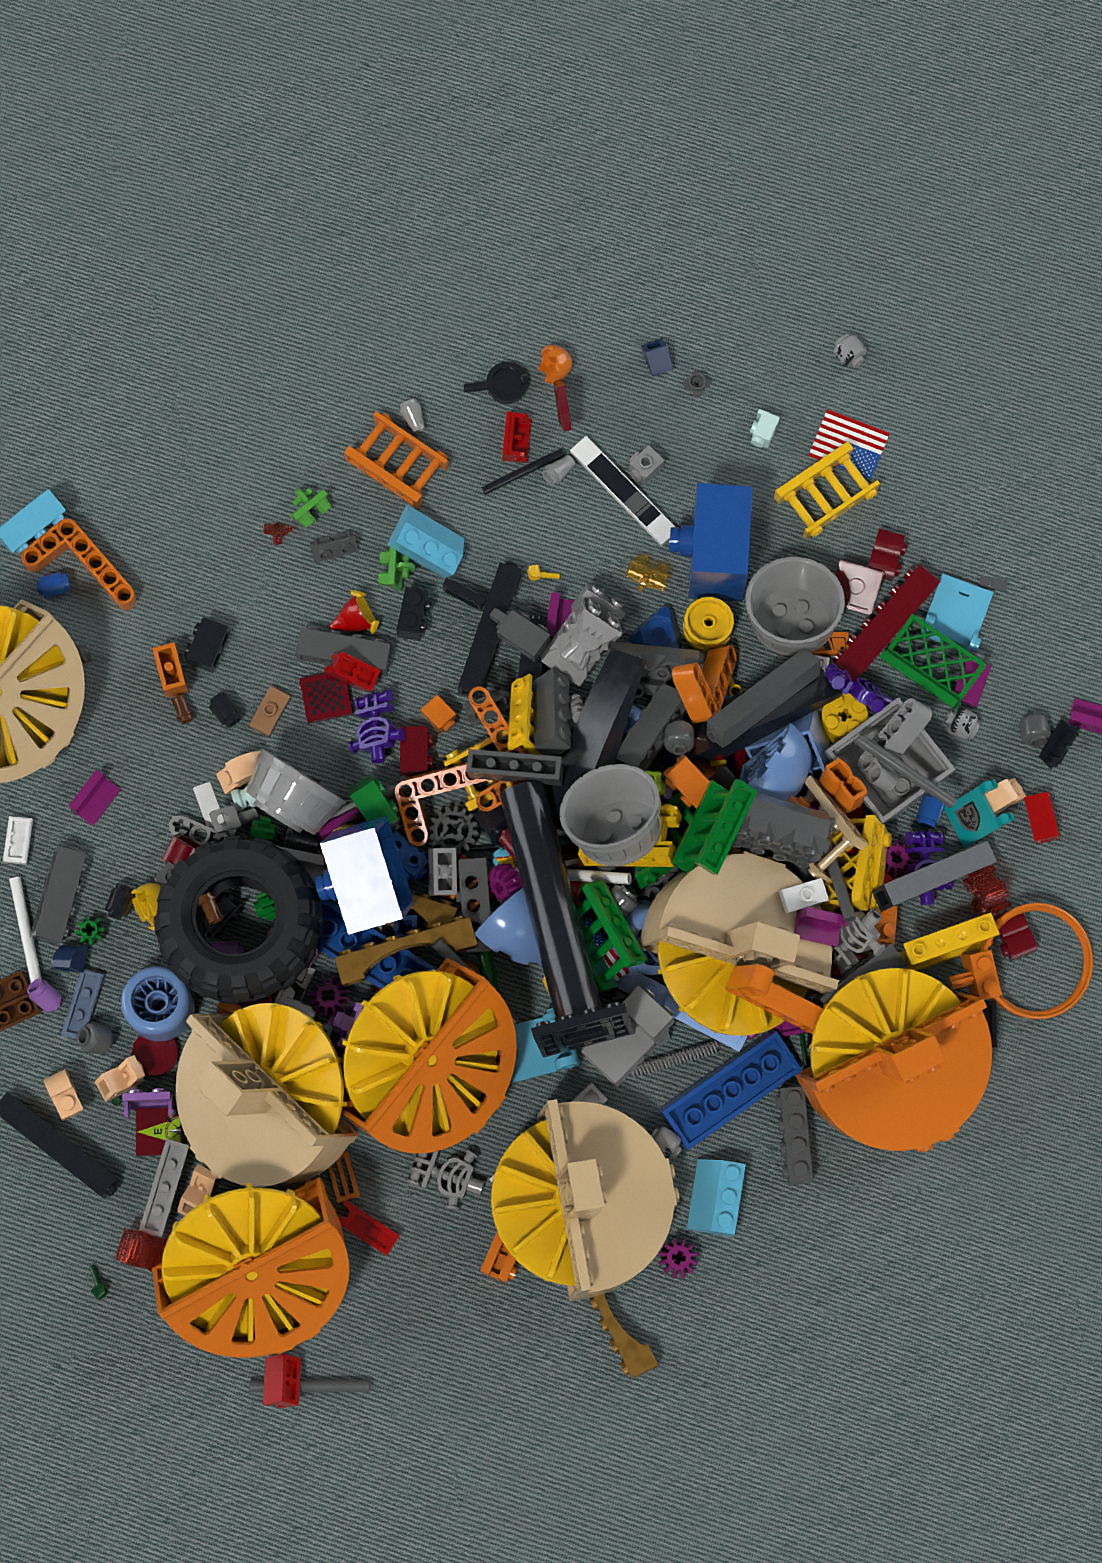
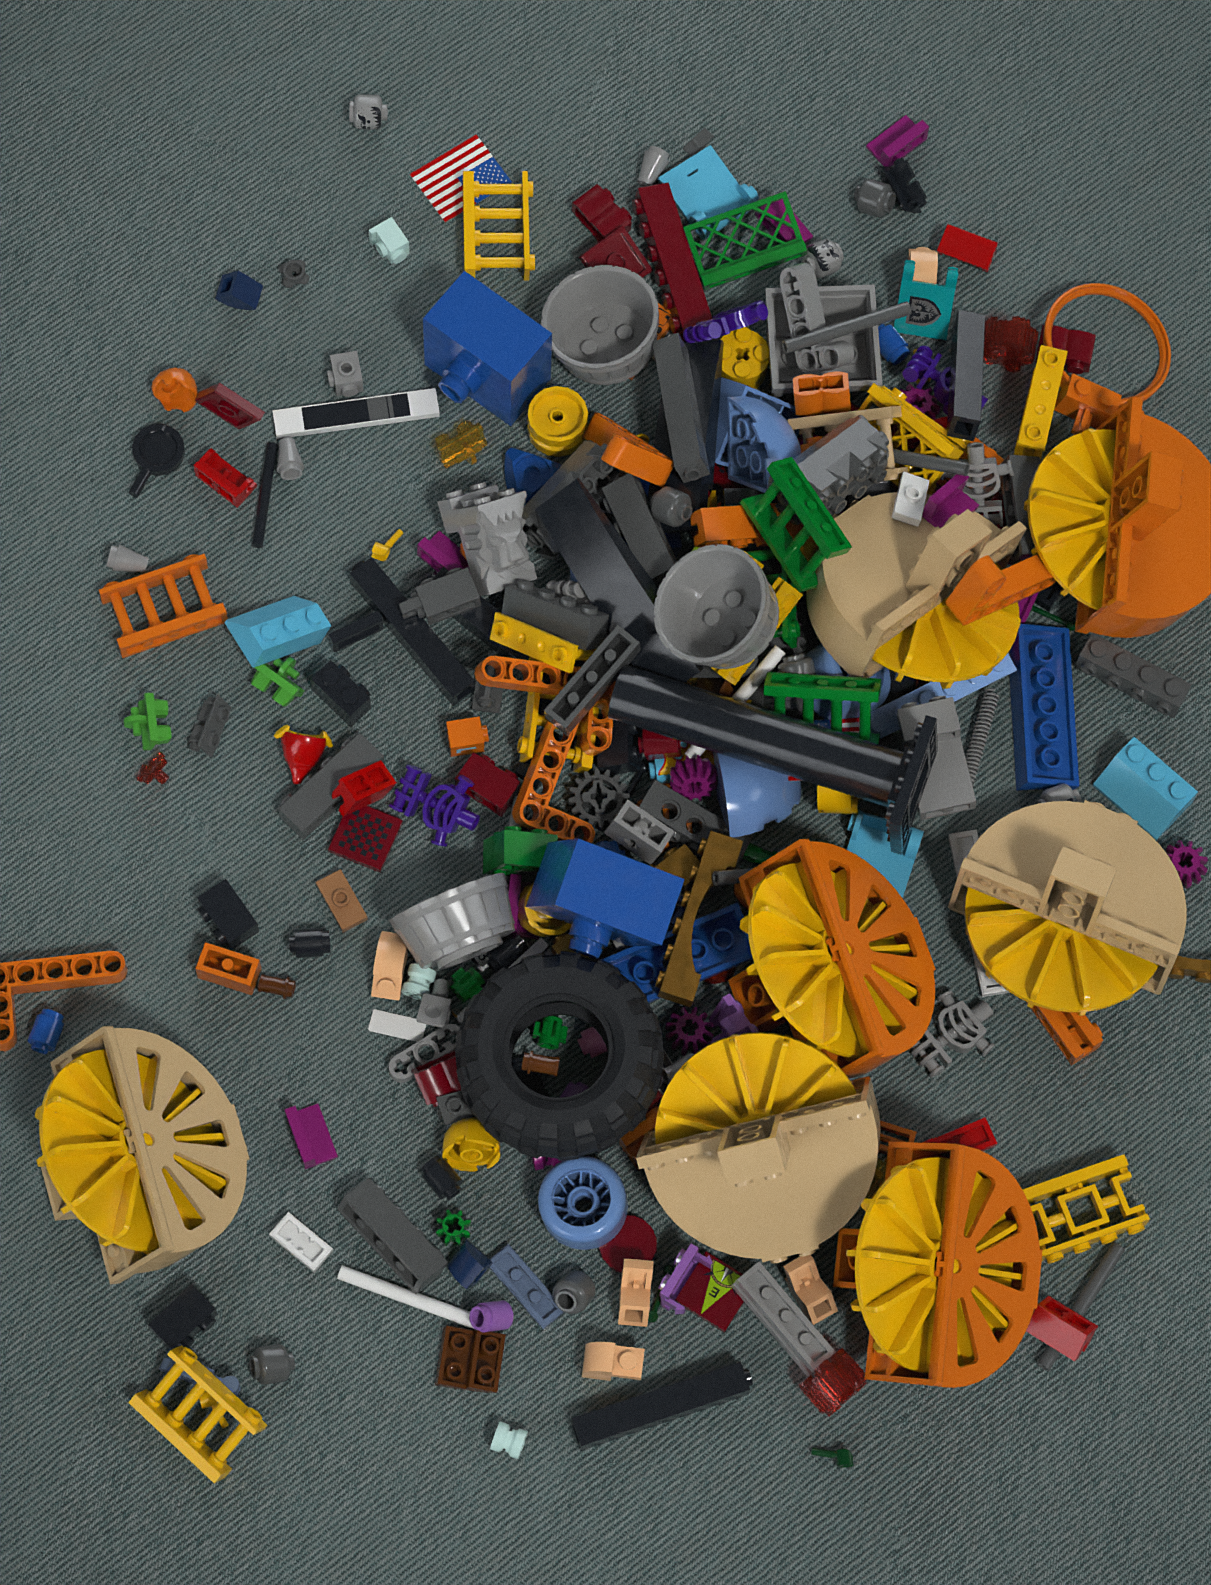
camera: 60 degrees left, 5 degrees down
none -> light grey cone [637,146,669,187]
none -> yellow fence [1022,1154,1150,1264]

